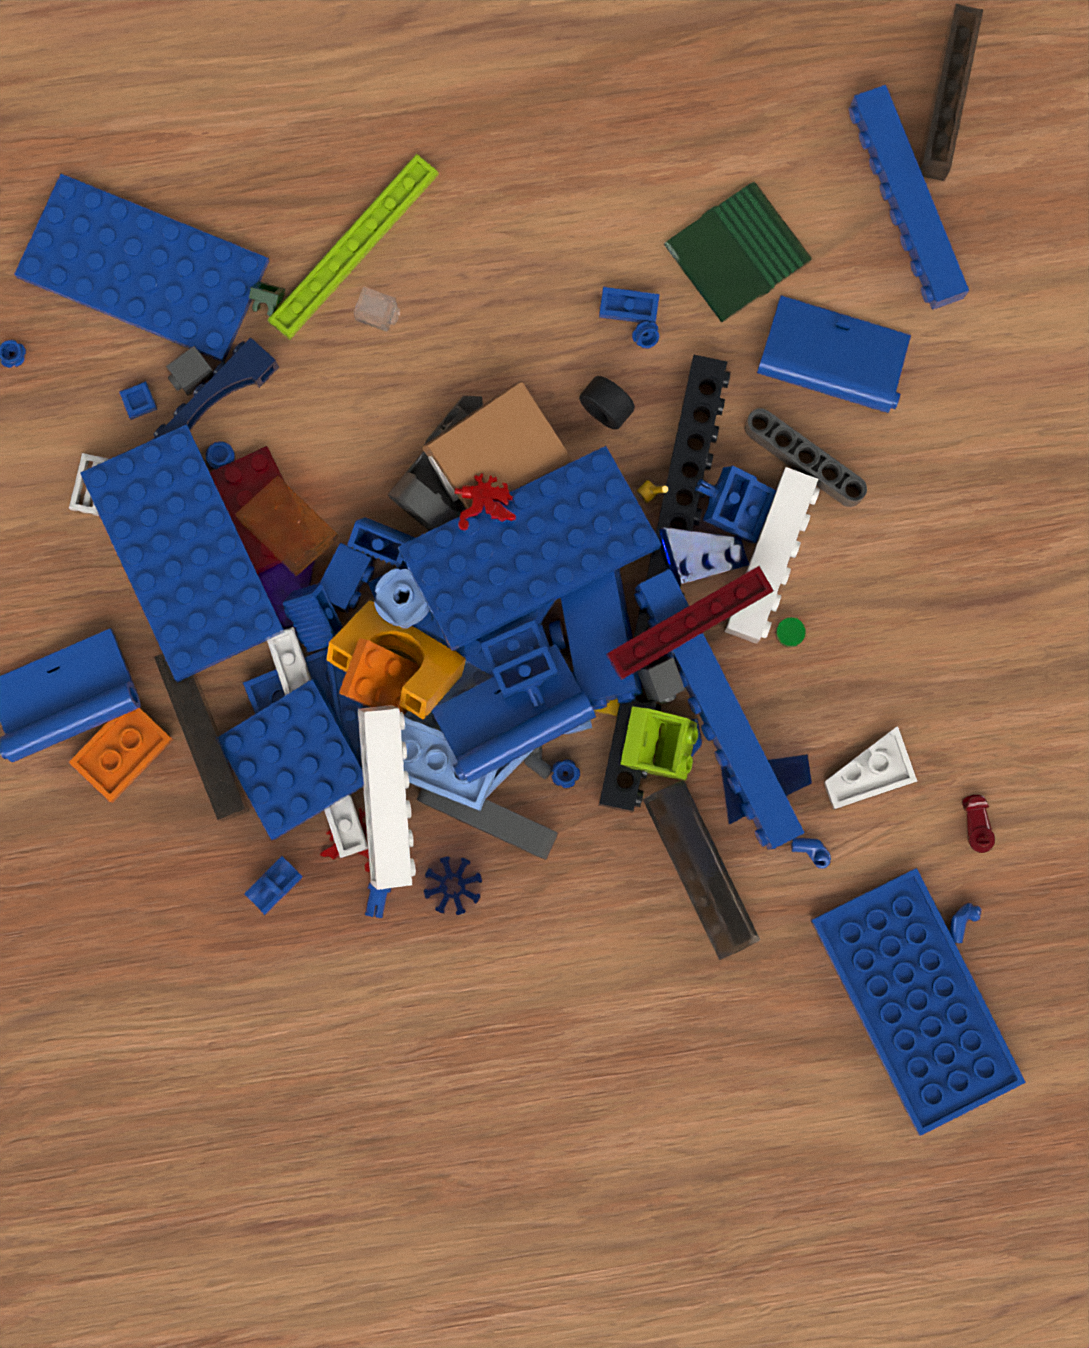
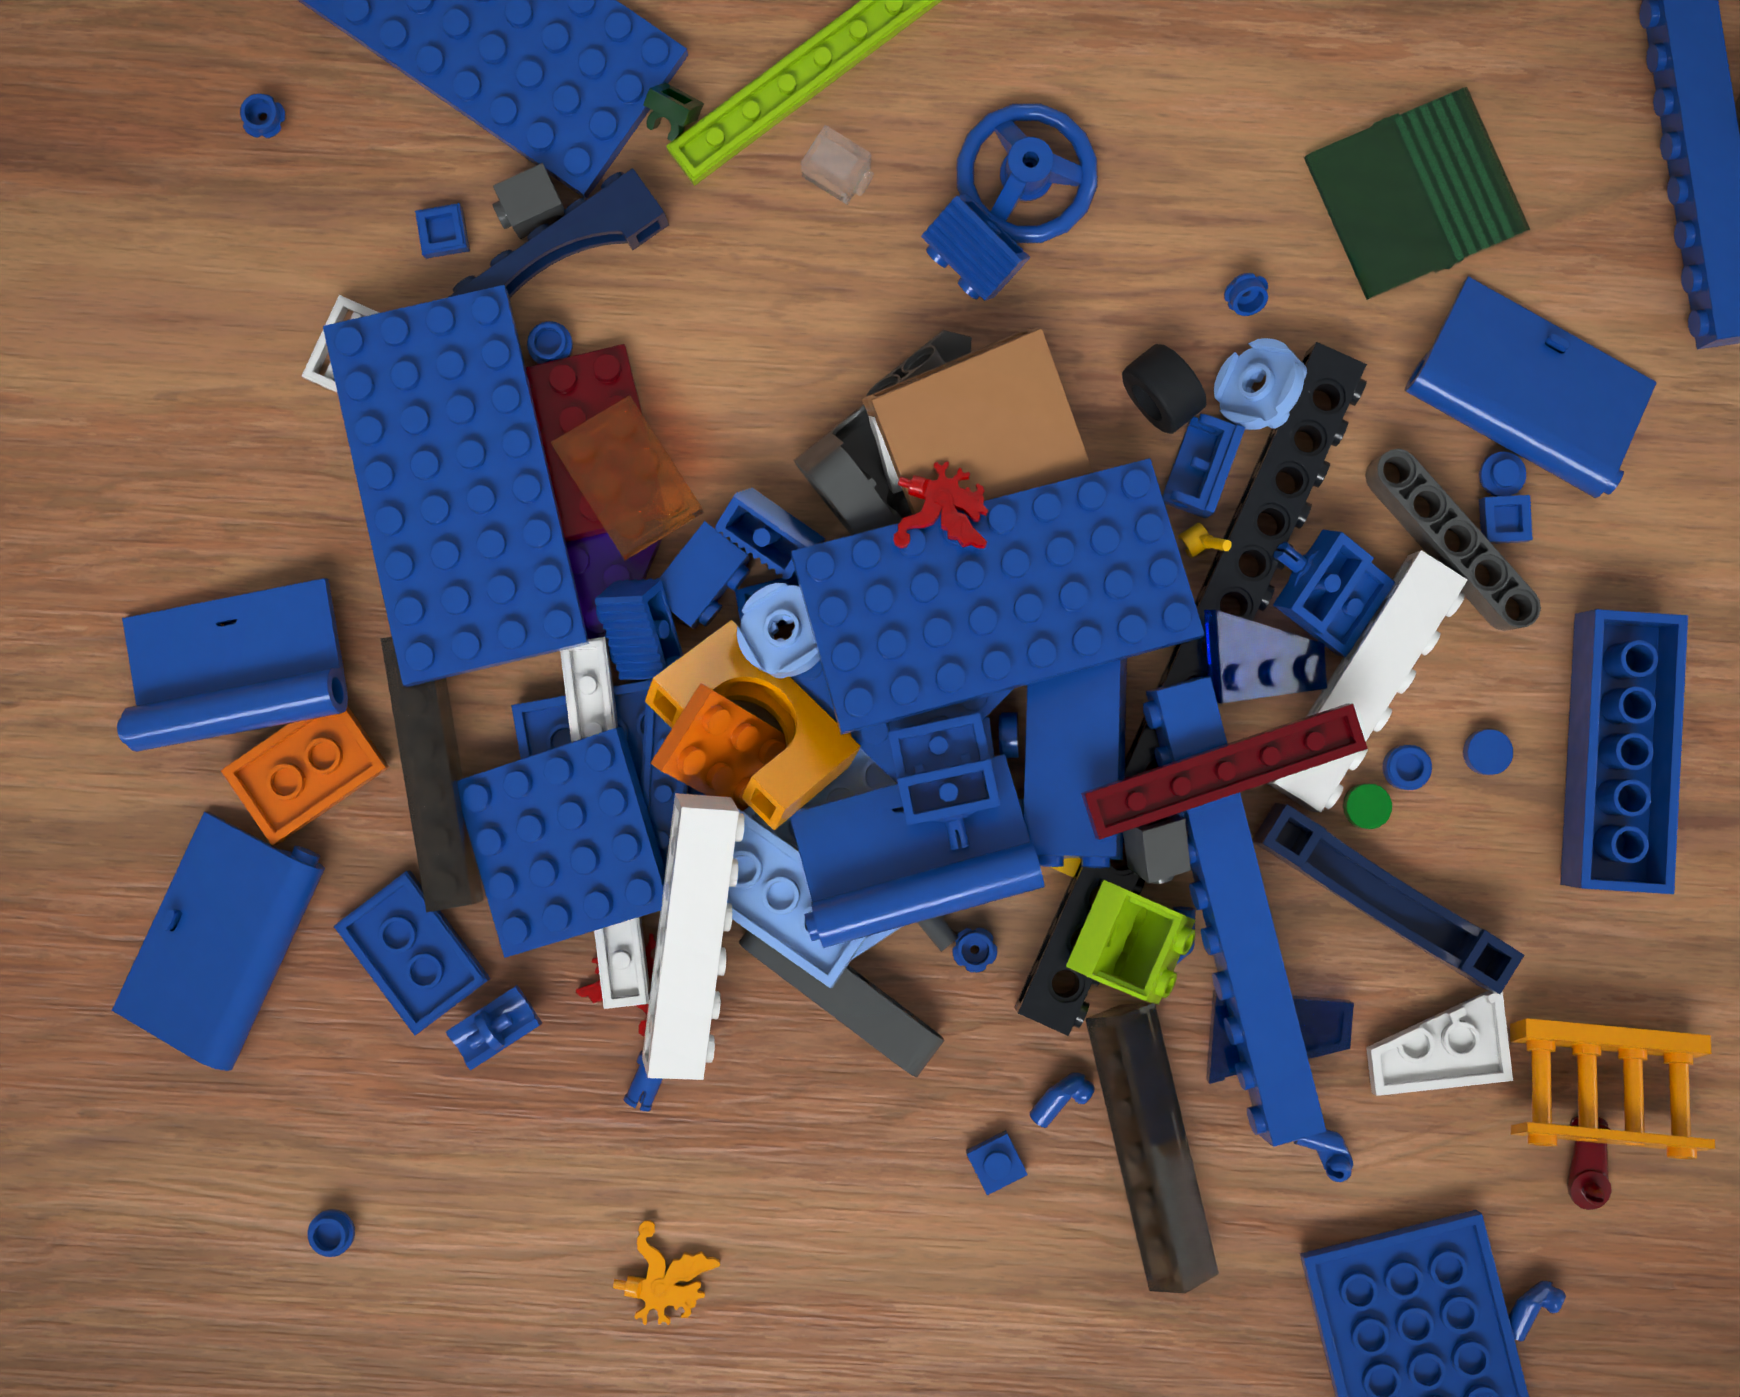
camera: 15 degrees right, 5 degrees up
clear blue gear [423,856,483,915] -> none
blue plate [599,287,660,323] -> none
none -> blue door [112,812,325,1071]
none -> blue plate [308,1209,355,1257]
none -> blue tile [334,870,491,1036]
none -> light orange piece [613,1220,720,1325]
none -> blue brick [921,194,1030,301]
none -> blue piece [957,103,1098,243]
none -> blue plate [966,1130,1028,1195]
none -> blue arm [1029,1073,1095,1128]
none -> blue hinge [1162,414,1246,519]
none -> light blue plate [1214,338,1307,430]
none -> dark blue arch [1252,803,1525,994]
none -> blue tile [1382,745,1432,790]
none -> blue tile [1463,729,1513,775]
none -> blue plate [1479,452,1526,496]
none -> blue plate [1479,495,1533,544]
none -> light orange fence [1510,1018,1715,1159]
none -> blue brick [1560,609,1688,894]

